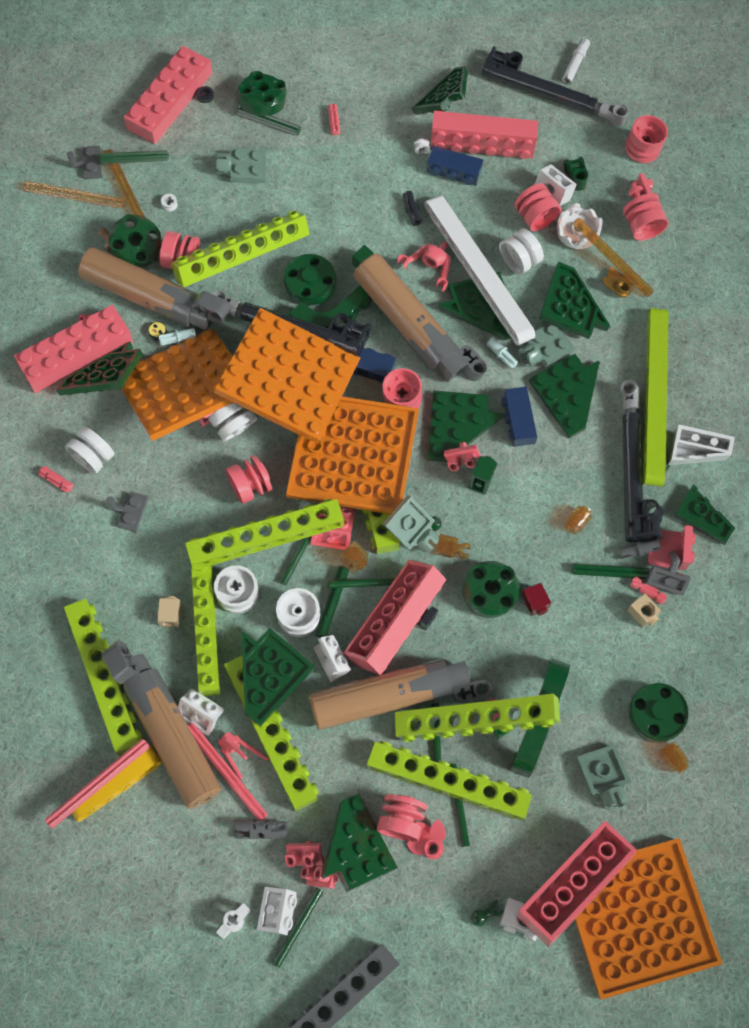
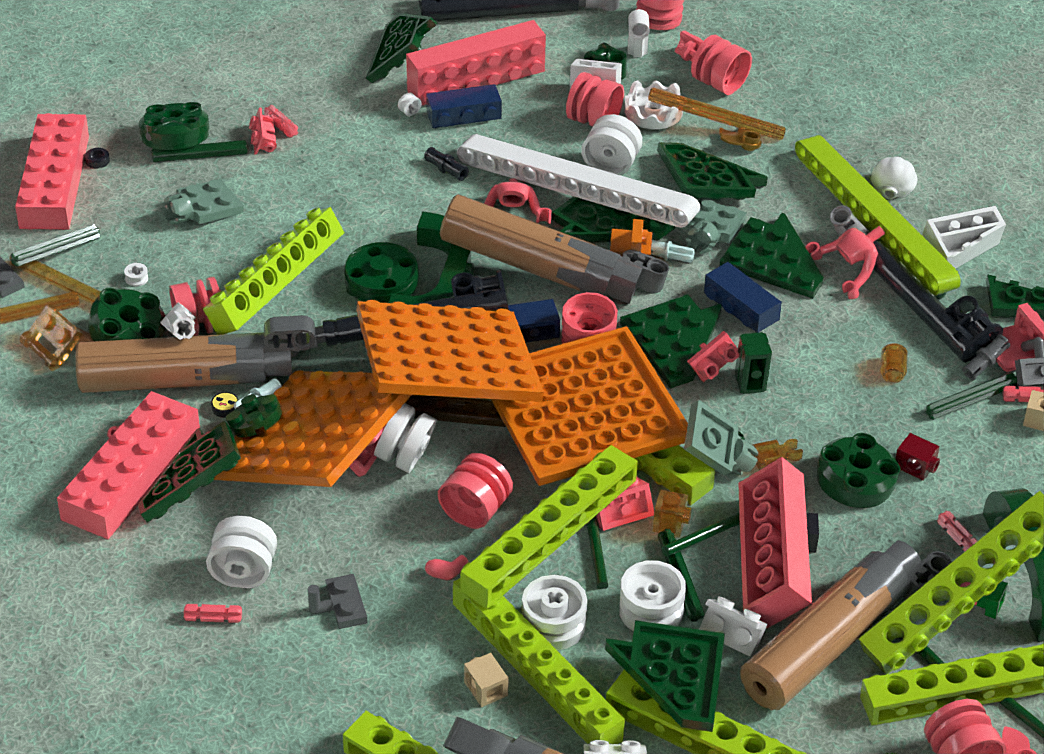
camera: 30 degrees left, 25 degrees down
none -> clear orange plate [20,304,83,371]
none -> white piece [160,302,196,340]
none -> dark green plate [226,394,282,437]
none -> coral hinge [249,107,277,155]
none -> coral arm [425,555,469,581]
none -> orange brick [610,219,652,256]
none -> white piece [627,9,650,58]
none -> coral piece [806,226,885,299]
none -> white plant [871,157,918,200]
none -> coral axle [937,511,977,551]

